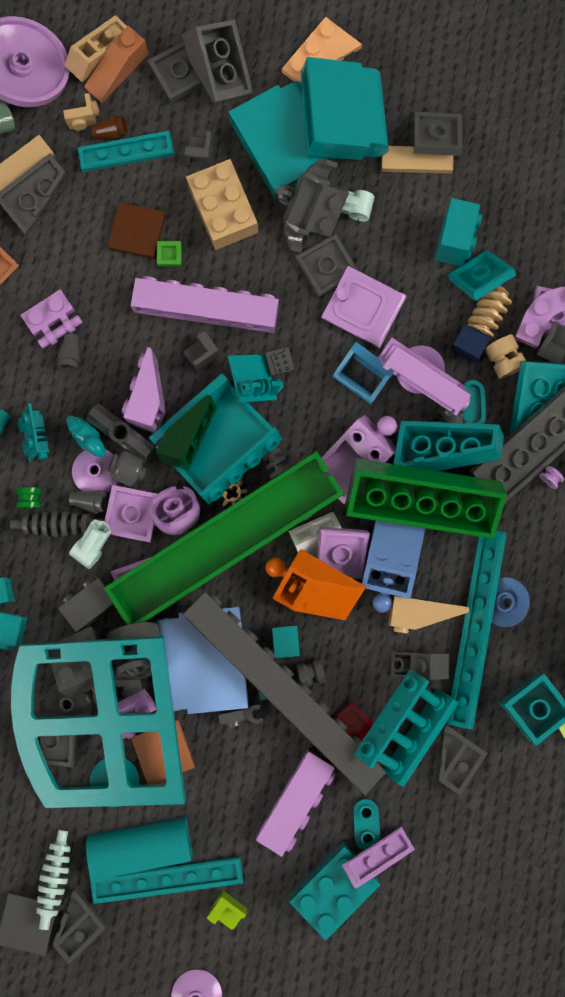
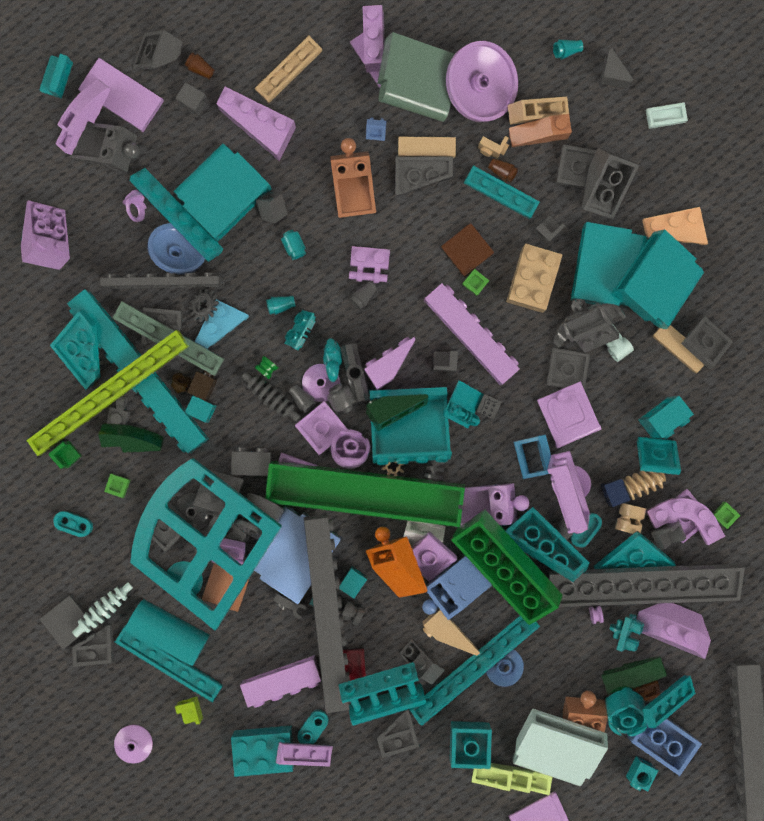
camera: 35 degrees right, 5 degrees up
light aqua piece [69,519,111,569] -> none

